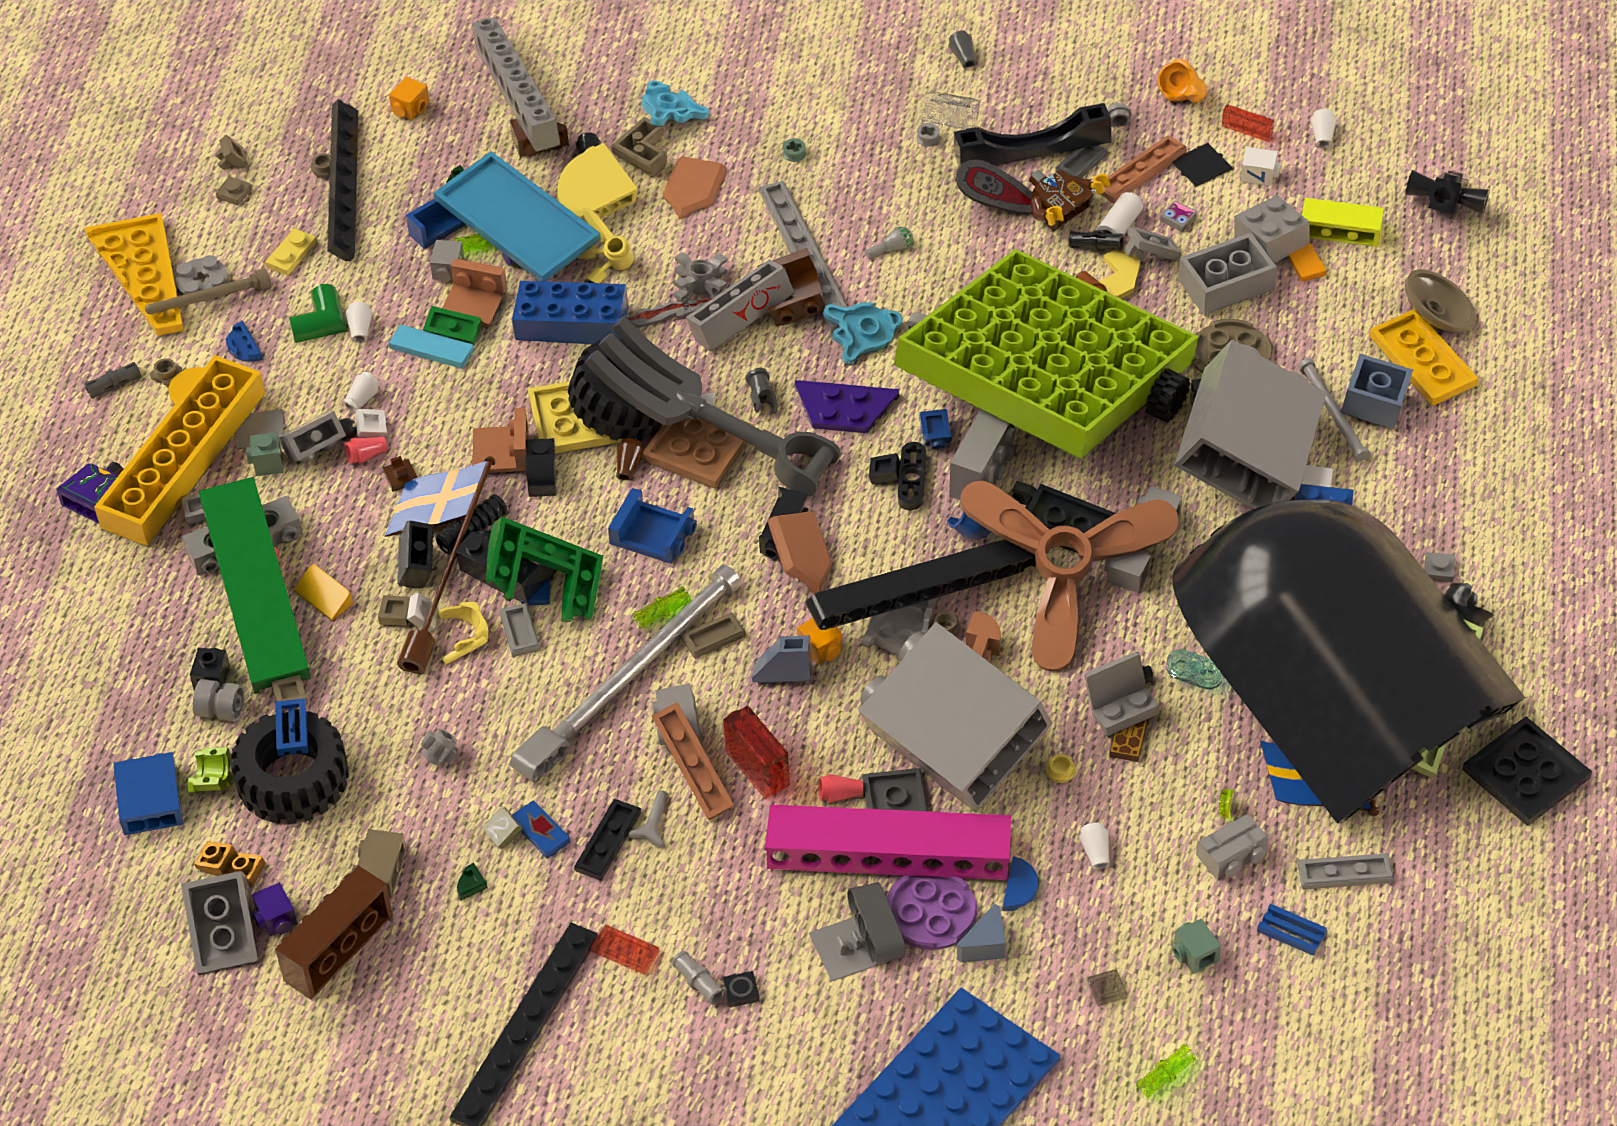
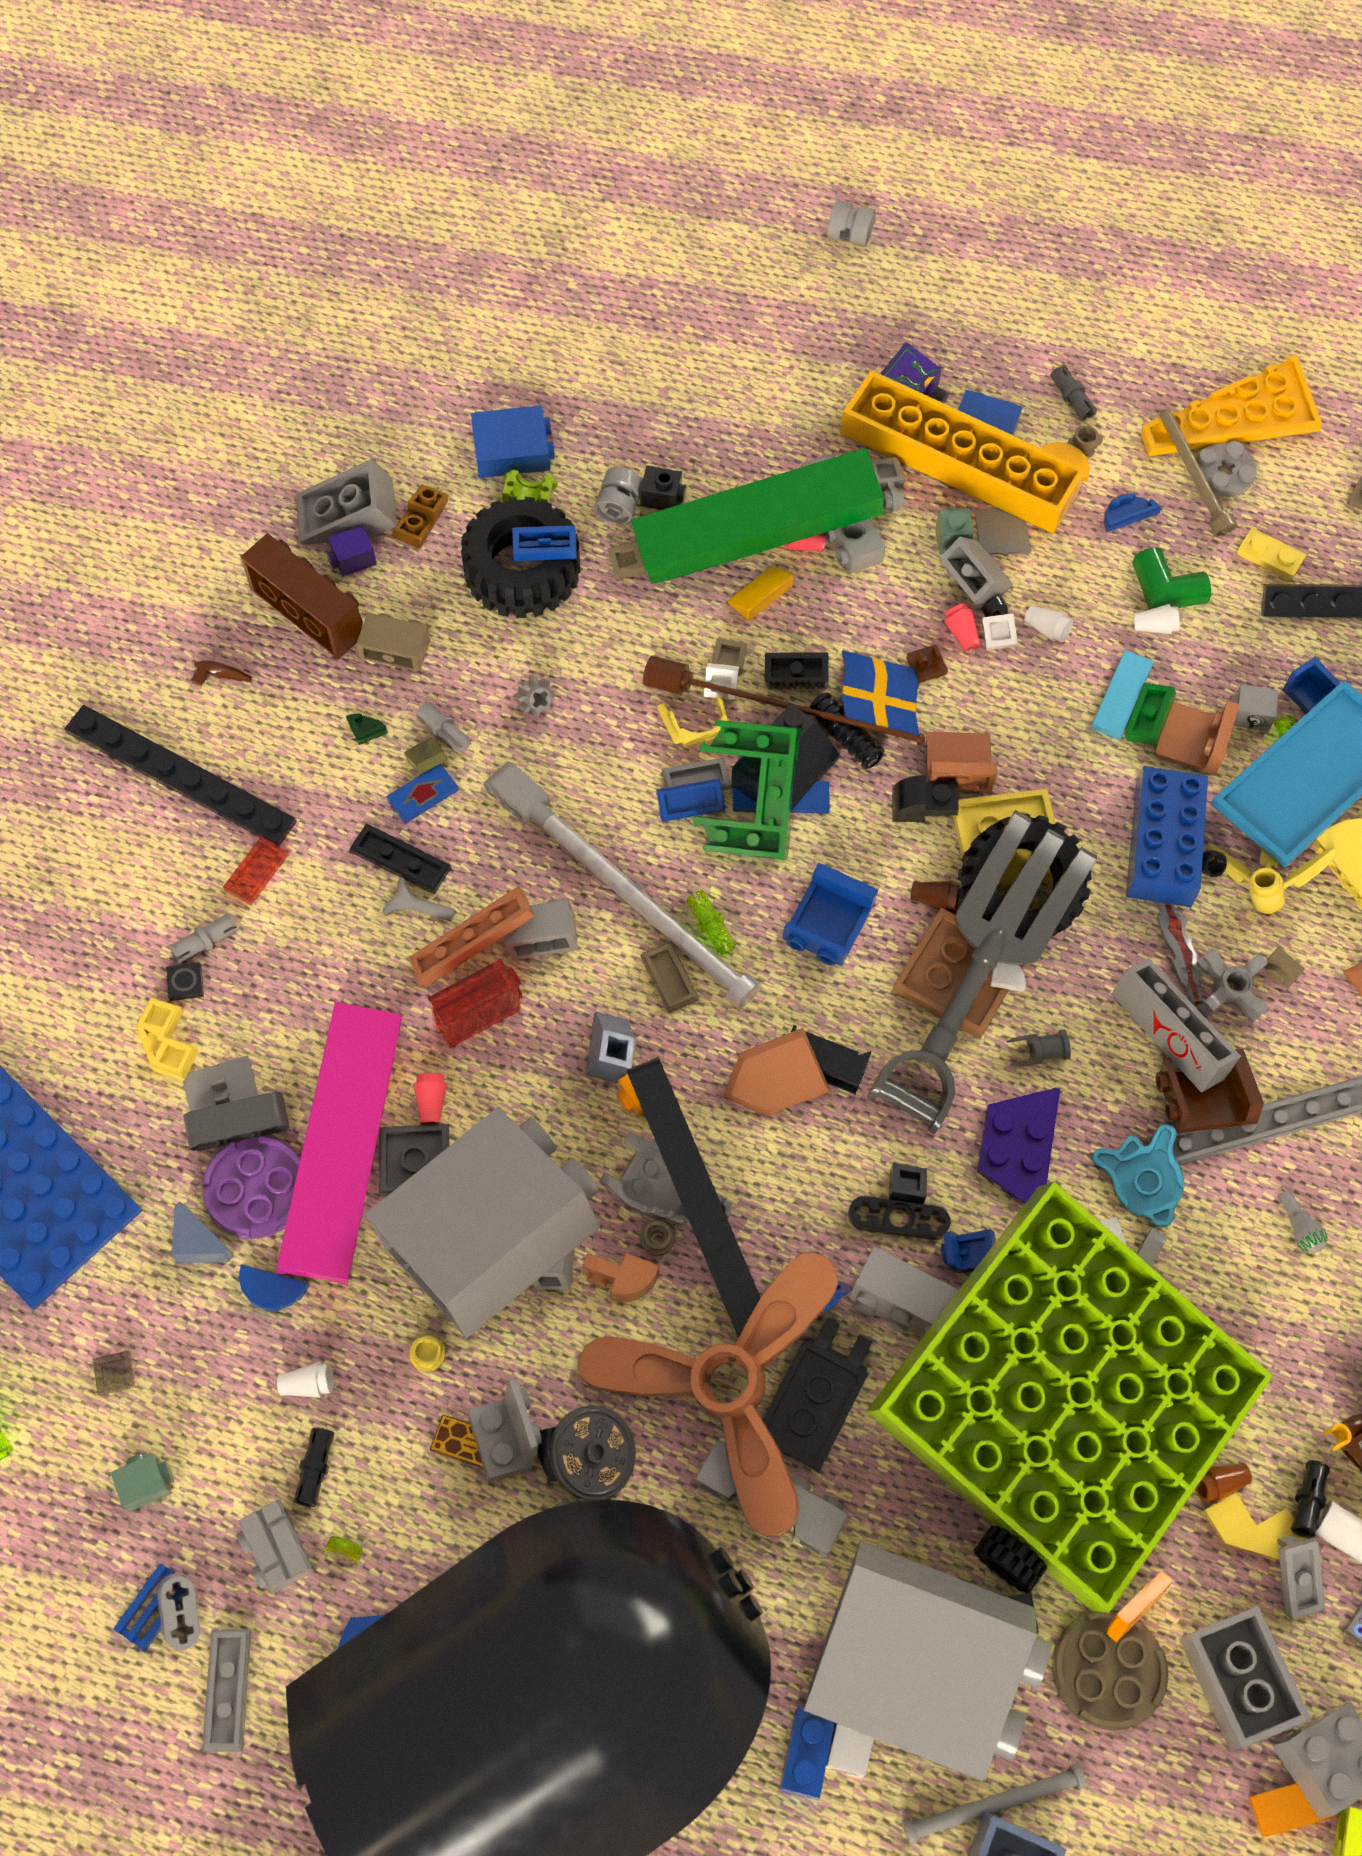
camera: 90 degrees right, 15 degrees up
none -> light yellow tile [136,997,199,1081]
none -> light grey beam [157,1574,200,1650]
none -> reddish brown bar [190,660,252,687]
none -> black pin [293,1428,335,1507]
none -> light grey axle [416,702,471,753]
none -> dark grey shield [549,1405,636,1500]
none -> blue tile [655,778,725,822]
none -> blue brick [958,389,1022,436]
none -> light orange tile [1106,1571,1173,1643]
none -> dark tan plate [1263,947,1305,988]

